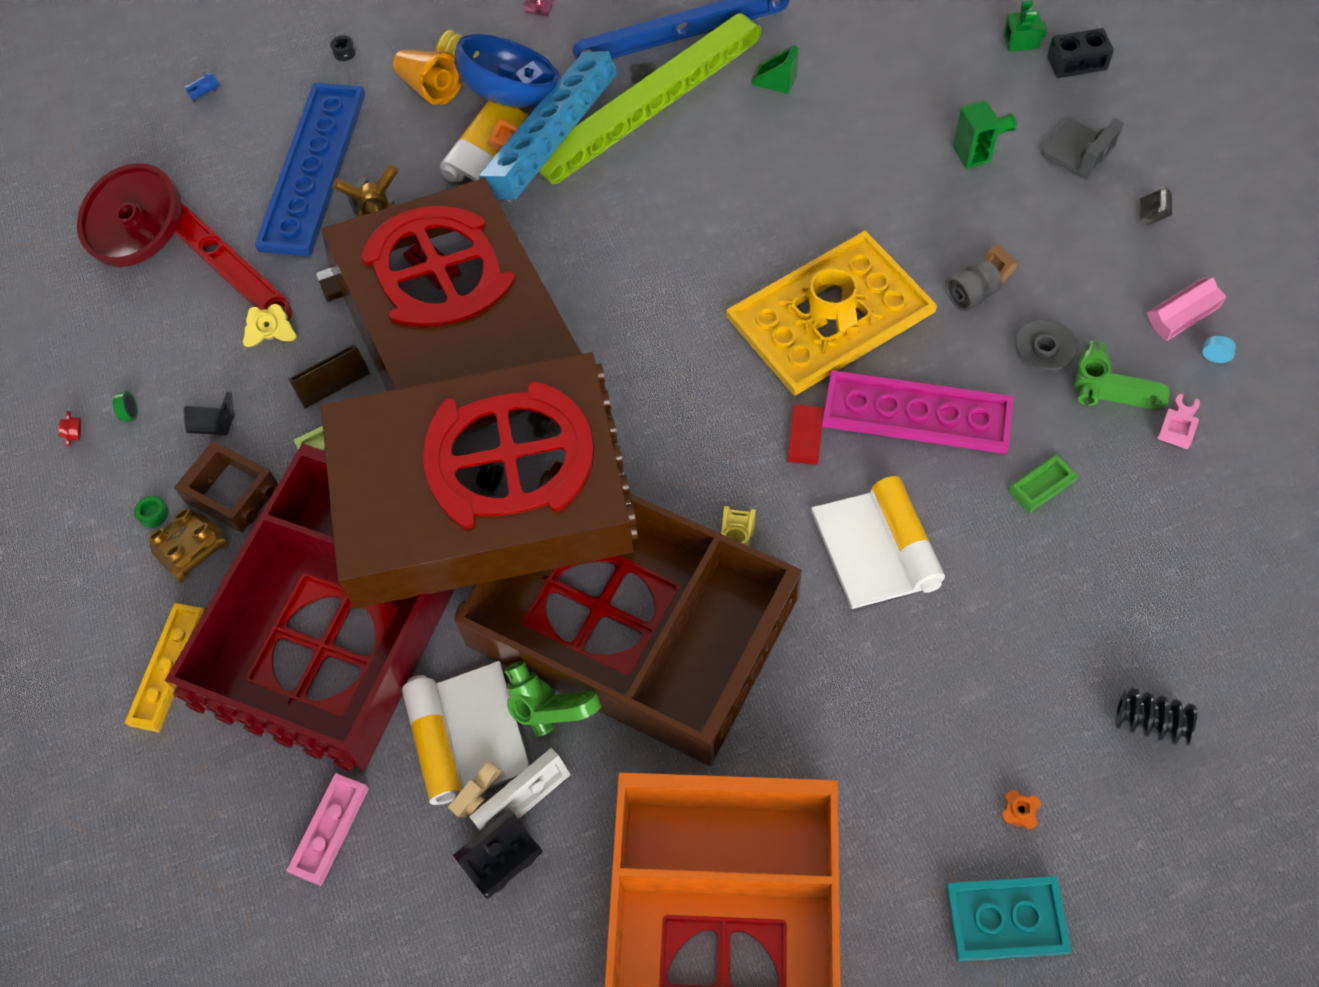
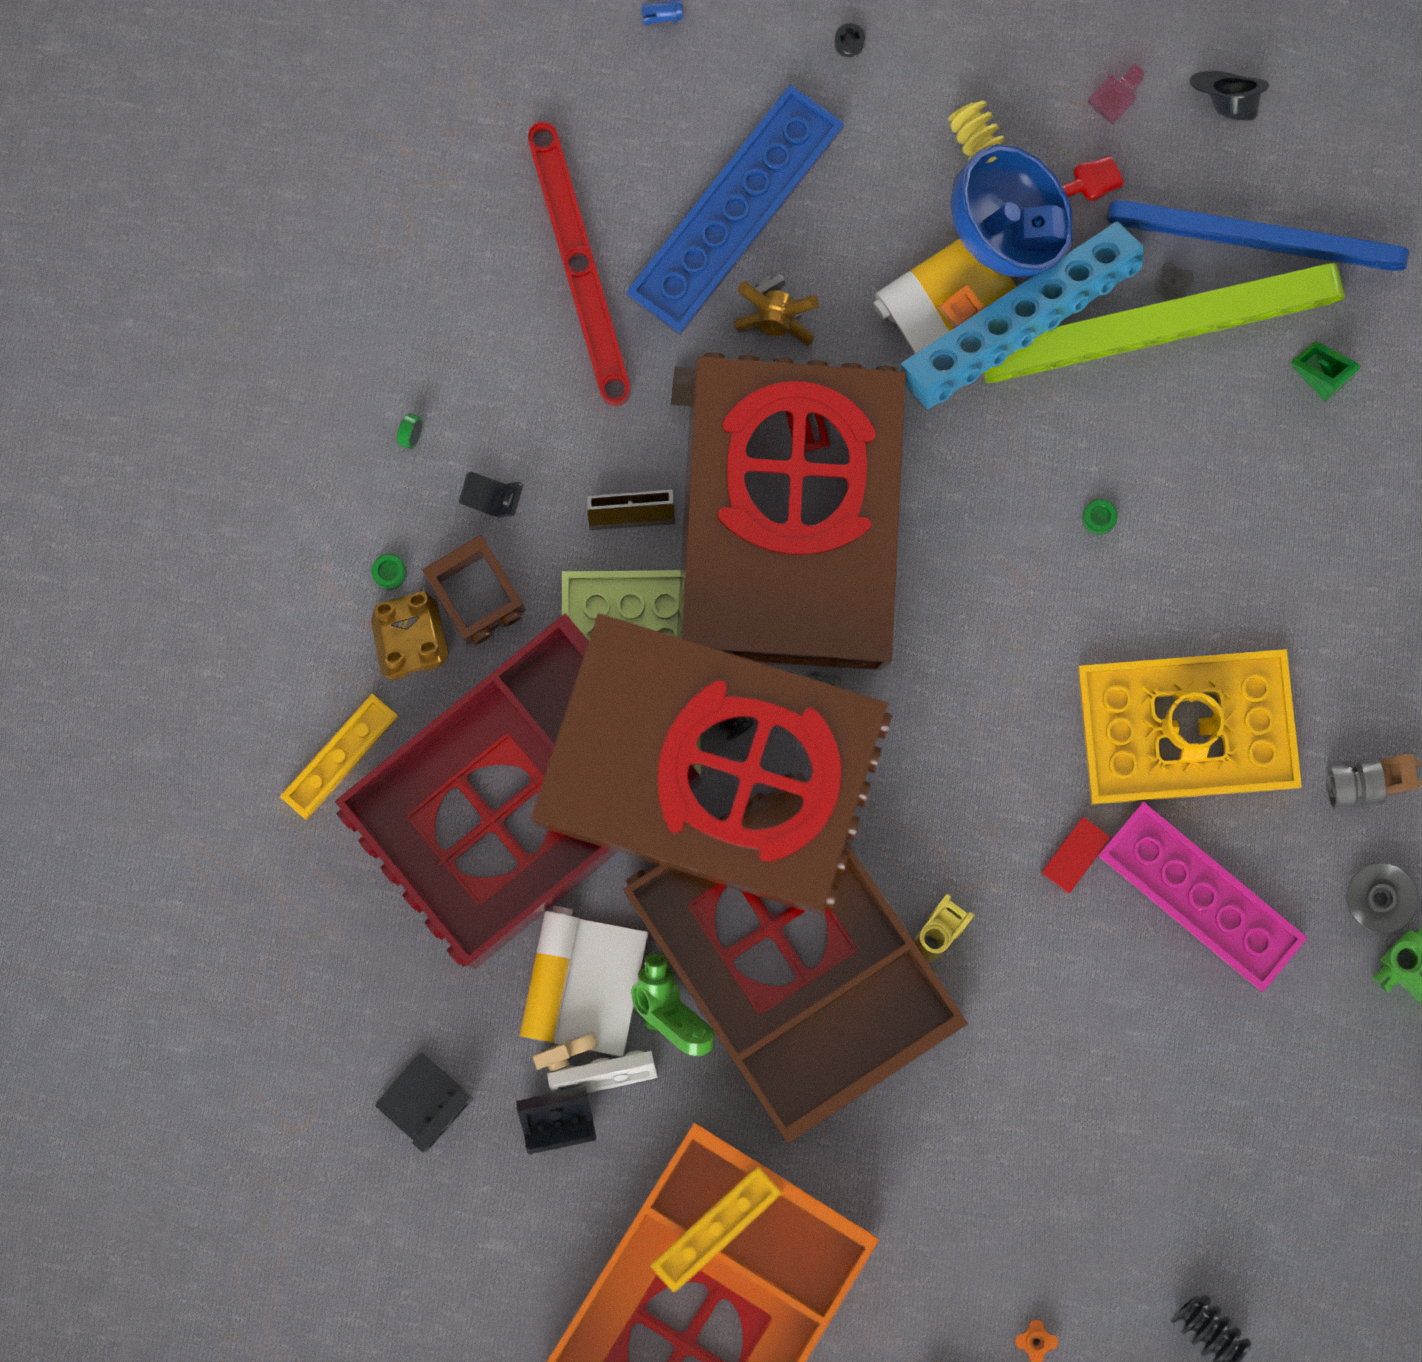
camera: 30 degrees right, 20 degrees up
red plate [59,411,81,446] -> none
dark red dish [77,163,181,267] -> none
light yellow animal [243,304,298,348] -> none
bright pink plate [286,773,369,886] -> none
light orange cone [393,50,461,105] -> none
white door [811,476,945,609] -> none
bright green tile [1008,454,1078,514] -> none
none -> black bracket [375,1053,474,1152]
none -> yellow tile [650,1166,782,1293]
none -> red piece [1062,155,1124,201]
none -> green tile [1082,499,1118,535]

